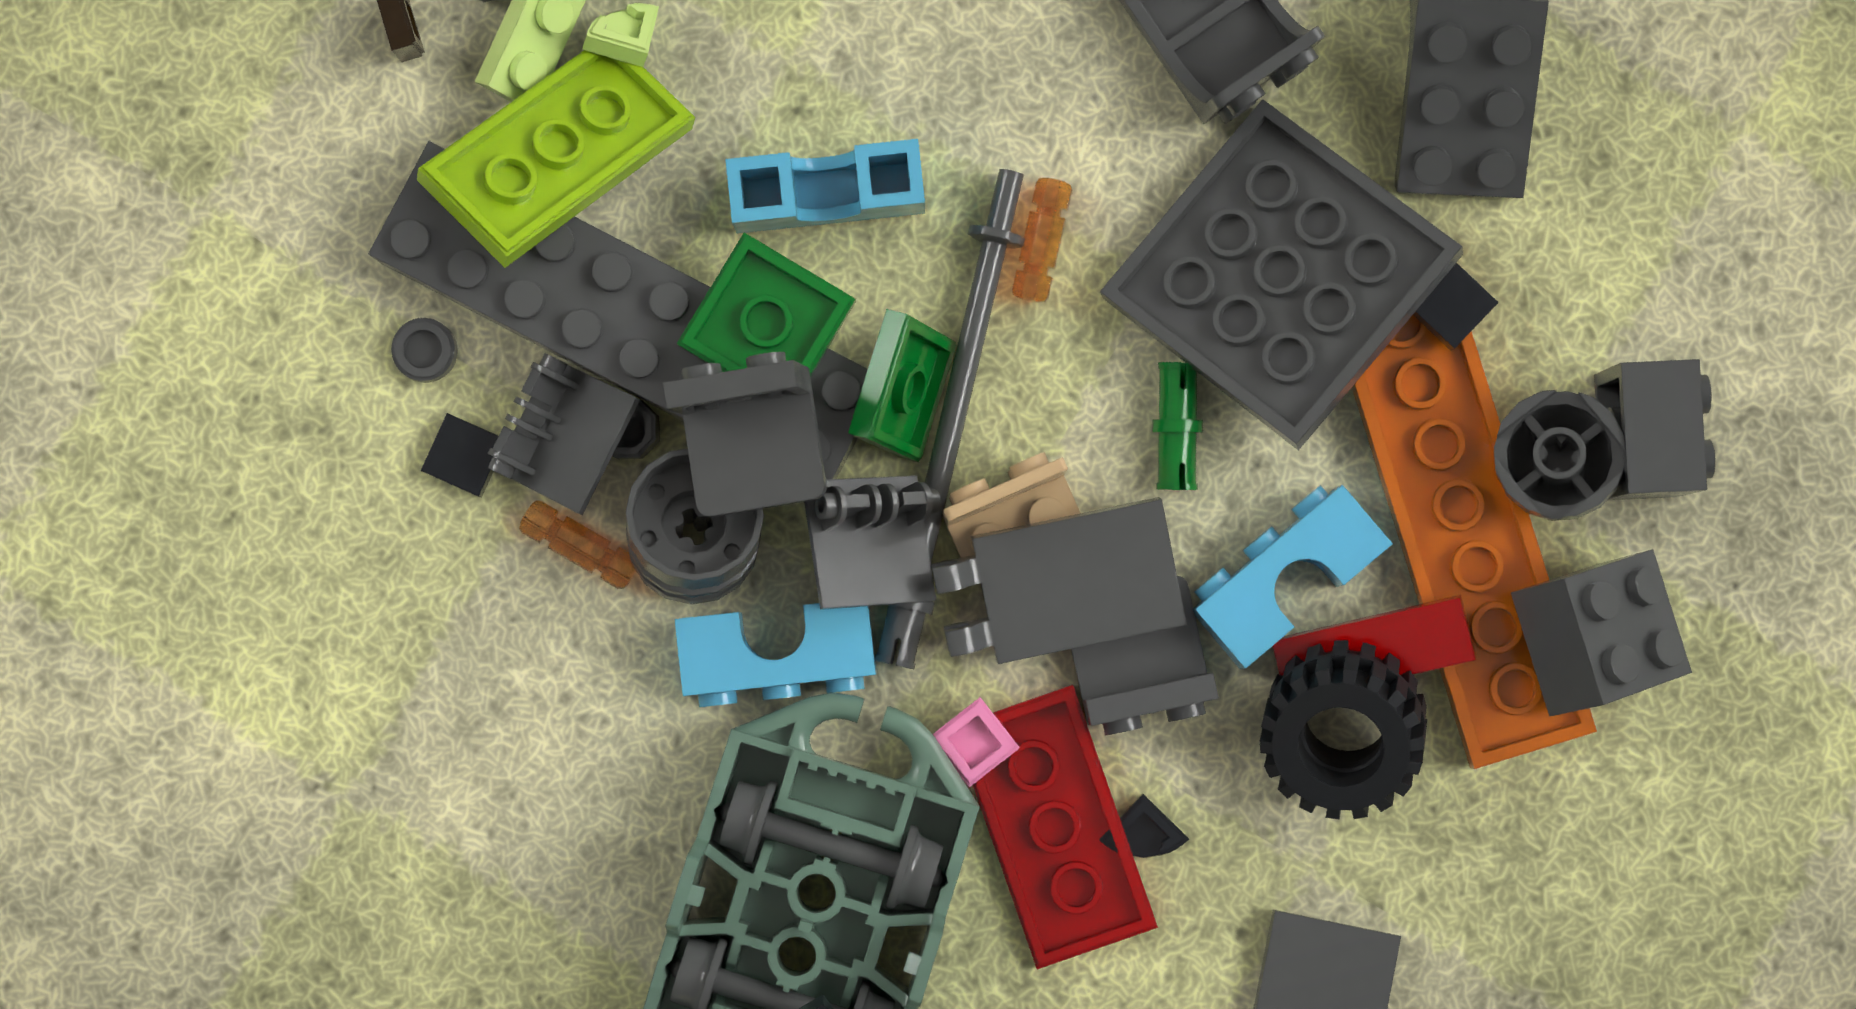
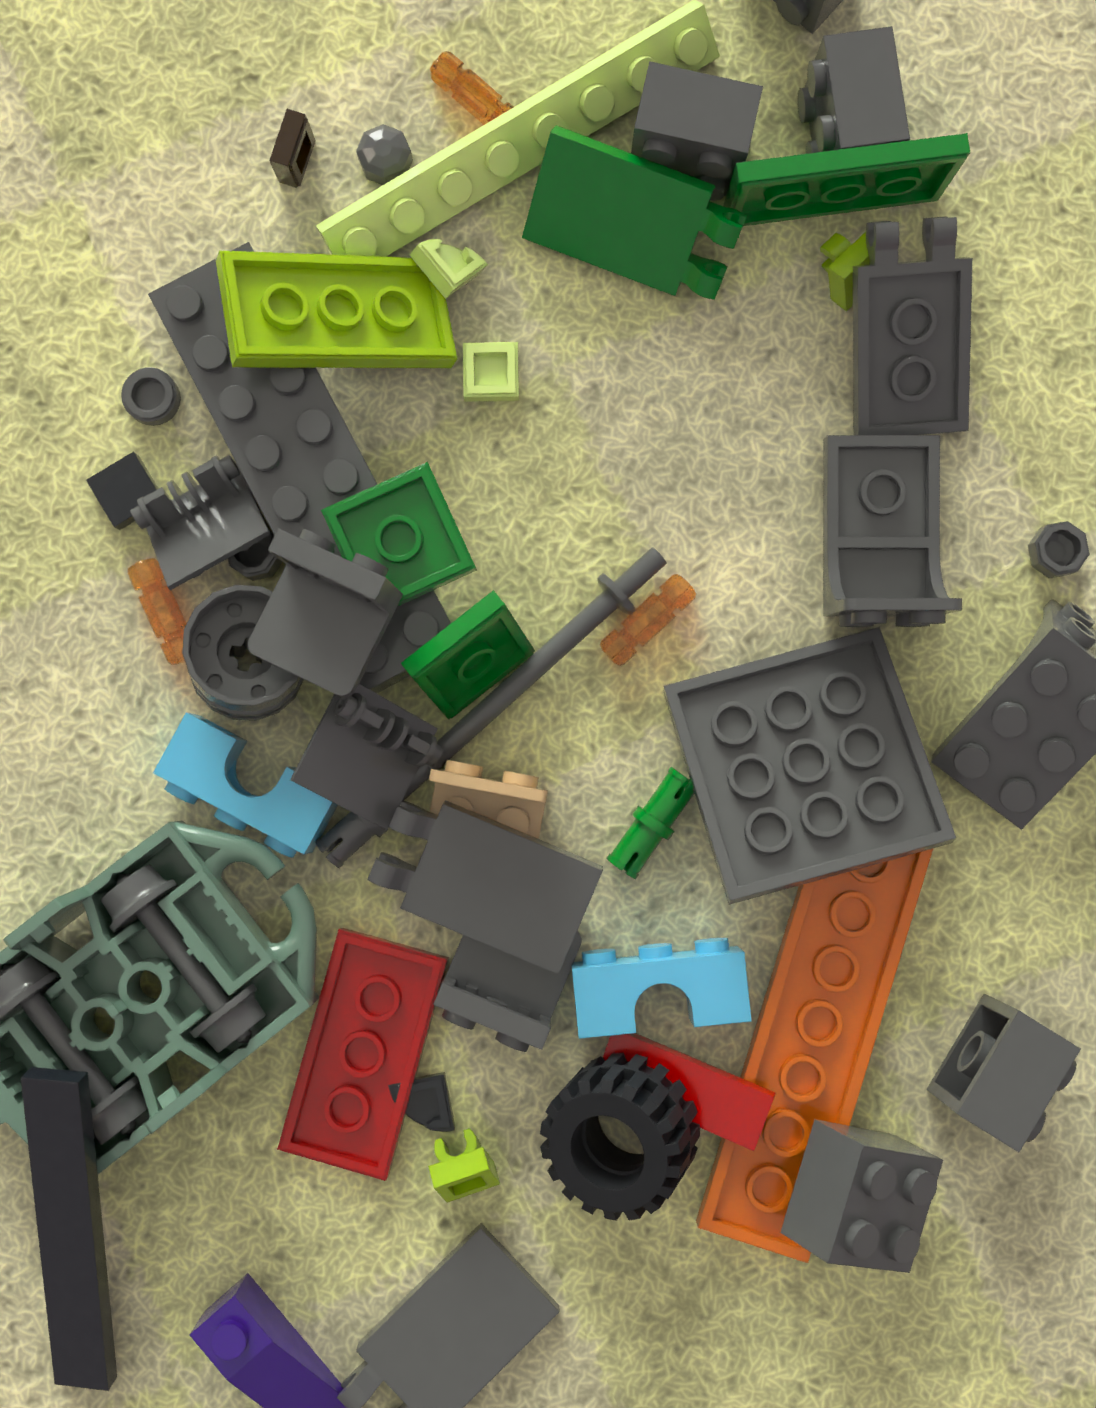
camera: 35 degrees right, 0 degrees up
medium azure arch [725,139,925,234] -> none
bright pink tile [933,697,1020,787] -> none
black tile [1413,263,1499,351] -> none
dark grey cylinder [1494,390,1625,521] -> none
none -> lime tile [428,1128,500,1203]
none -> yellowish green tile [463,342,519,402]

